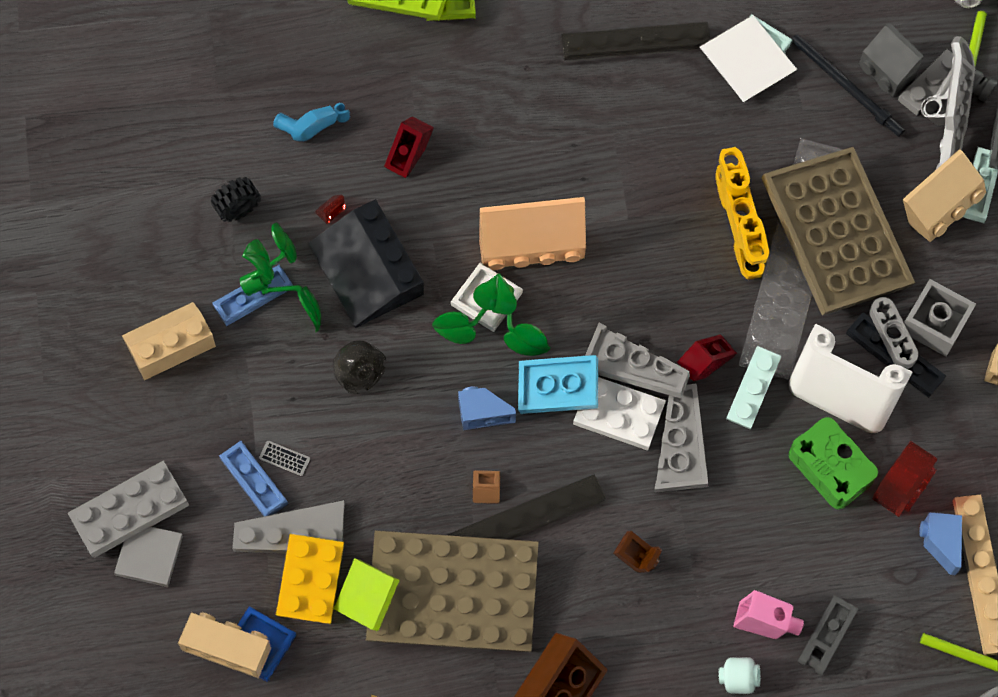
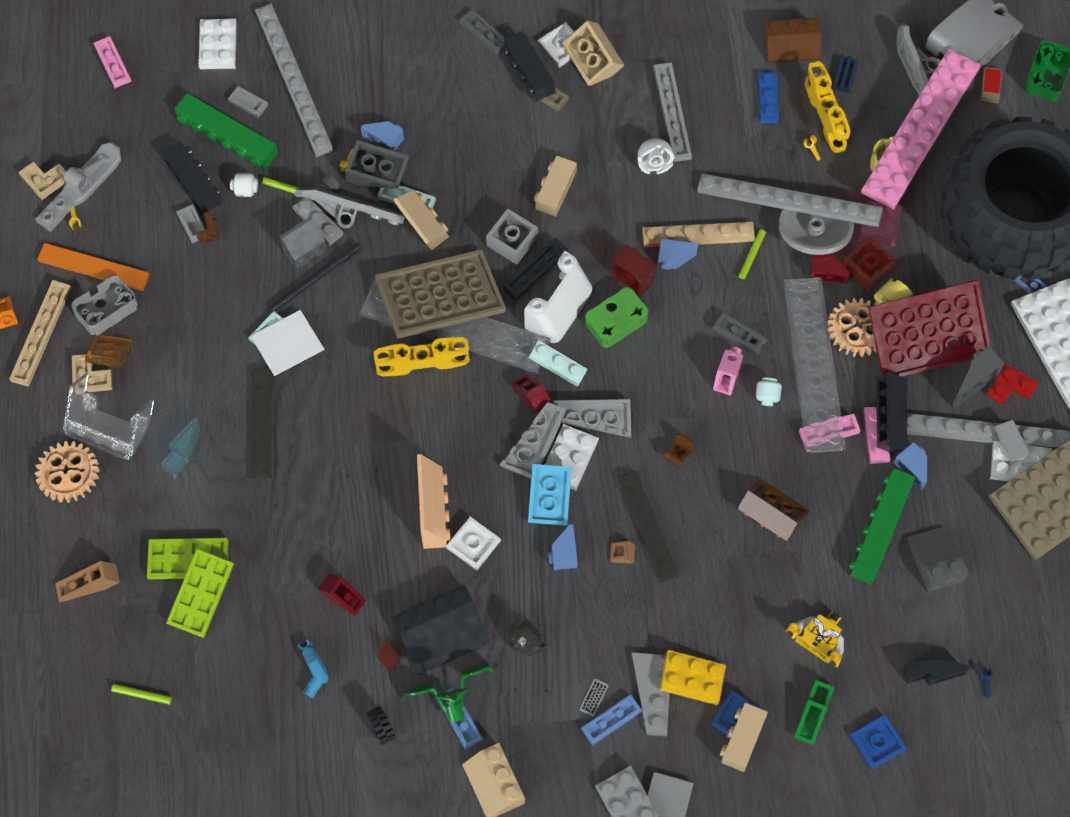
camera: 85 degrees left, 0 degrees up
lime tile [334,558,400,631] -> none
dark tan plate [366,531,538,652] -> none
green plant [432,273,551,356] -> none
light grey beam [870,297,918,369] -> none

